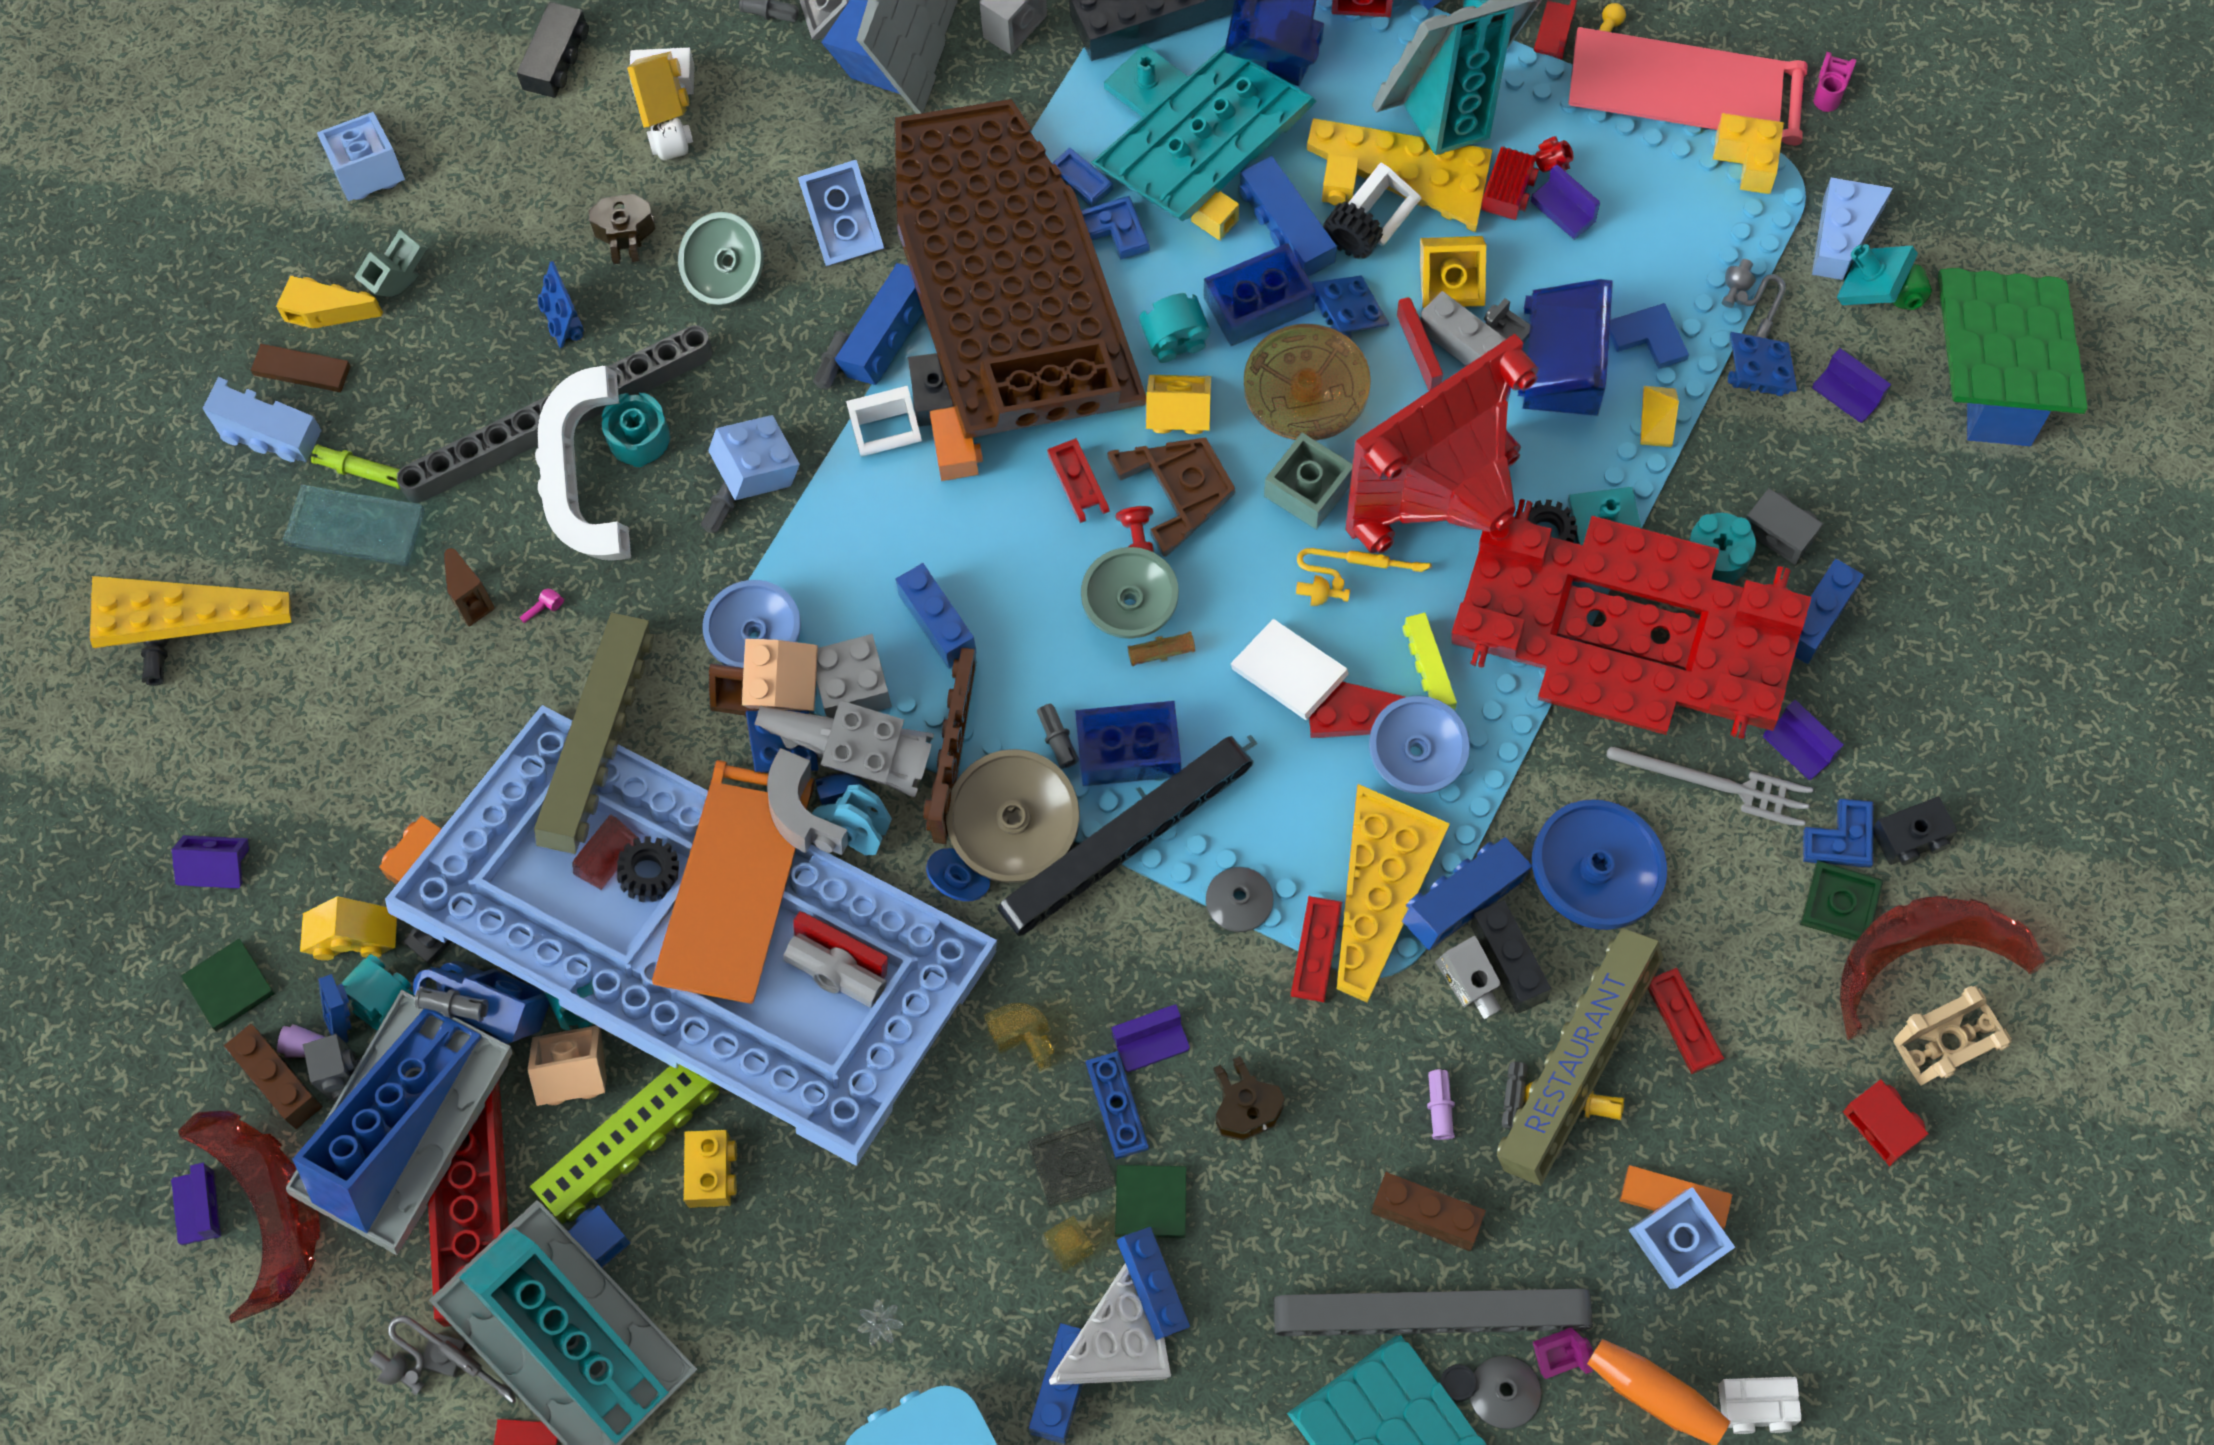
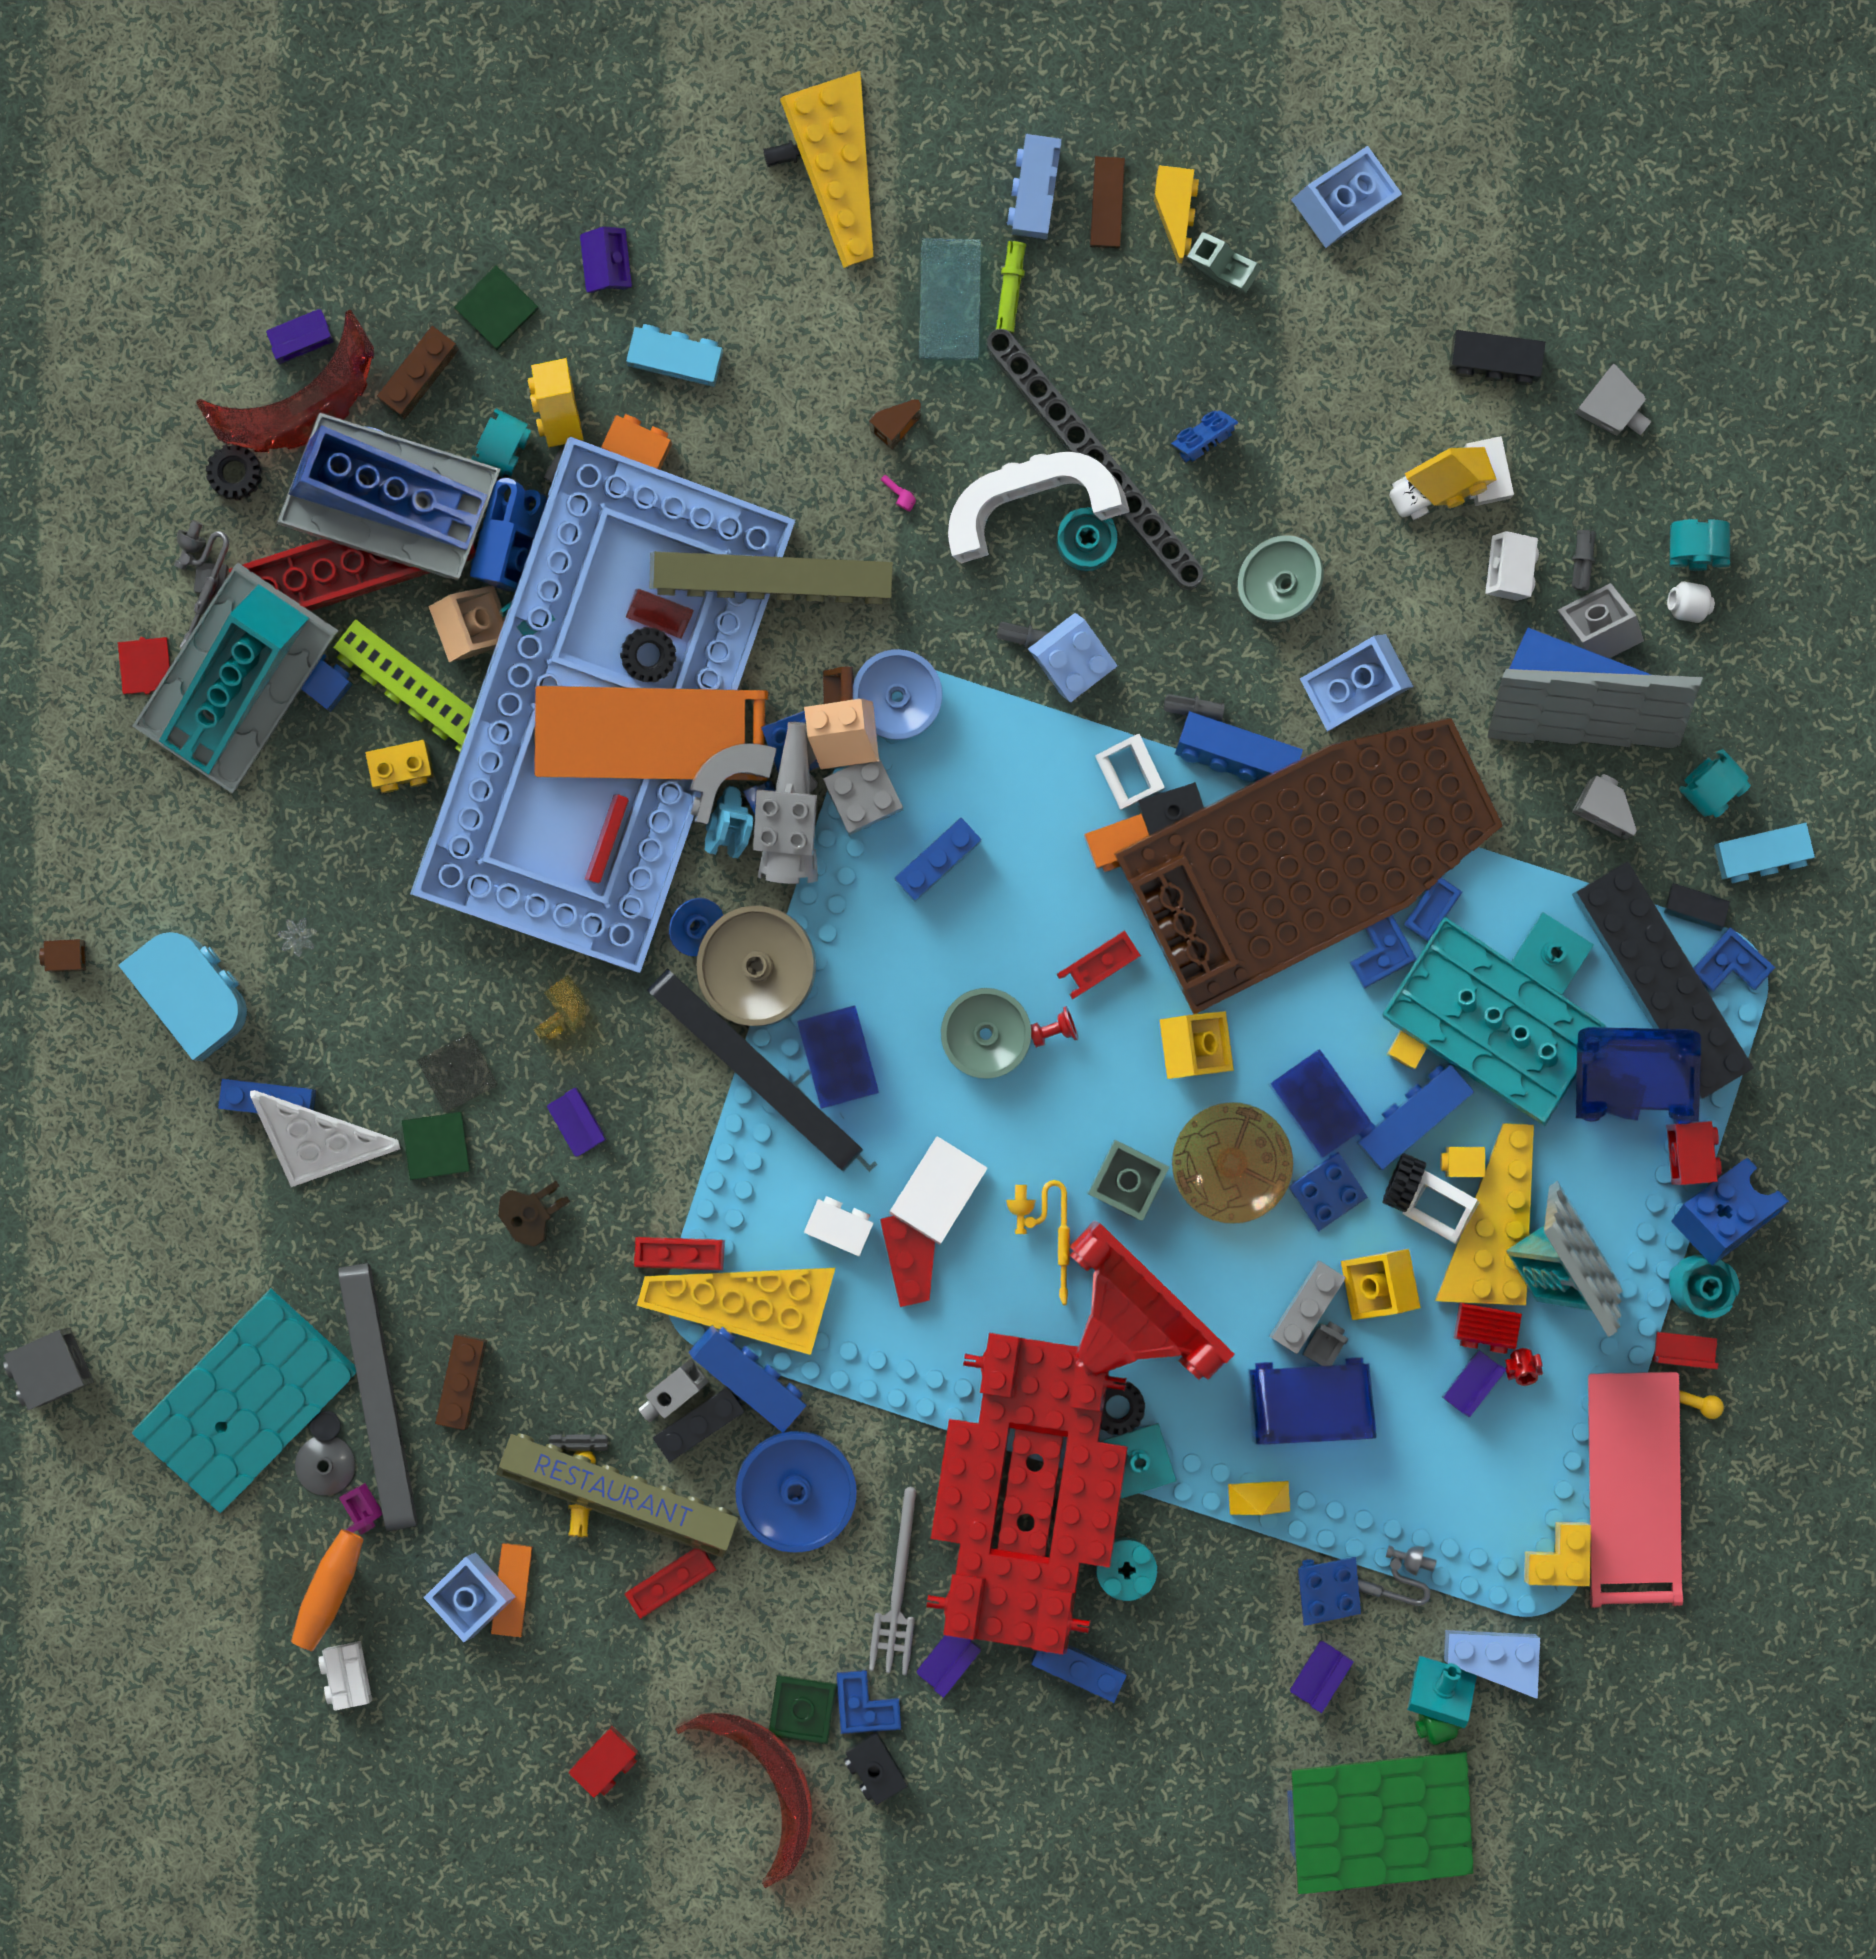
camera: 75 degrees right, 20 degrees up
lavender cone [277,1024,325,1058] -> none
dark grey brick [303,1034,361,1101] -> none
blue plate [318,974,352,1043] -> none
dark grey pin [415,986,488,1022] -> none
hinge [589,194,656,264] -> none
light grey piece [783,933,887,1008] -> none
reddish brown wing [923,648,977,844] -> none
dark grey axle [1037,703,1079,769] -> none
clear yellow brick [1043,1215,1093,1272] -> none
blue tile [1085,1051,1149,1160] -> none
reddish brown wing [1107,437,1235,557] -> none
blue plate [1116,1227,1190,1340] -> none
clear orange pin [1127,631,1195,666] -> none
teal brick [1139,293,1211,363] -> none
dark grey dish [1206,867,1273,932] -> none
medium blue dish [1369,696,1470,794] -> none
red tile [1397,297,1443,391] -> none
neon yellow piece [1402,612,1457,711] -> none
lavender axle [1427,1069,1455,1140] -> none
blue tile [1605,303,1689,369] -> none
dark grey brick [1746,488,1823,565] -> none
dark pink piece [1813,52,1856,112] -> none
tan piece [1893,986,2012,1086] -> none
none -> black tyre [206,444,263,500]
none -> medium azure brick [626,324,723,387]
none -> white brick [804,1196,874,1256]
none -> white brick [1485,531,1539,601]

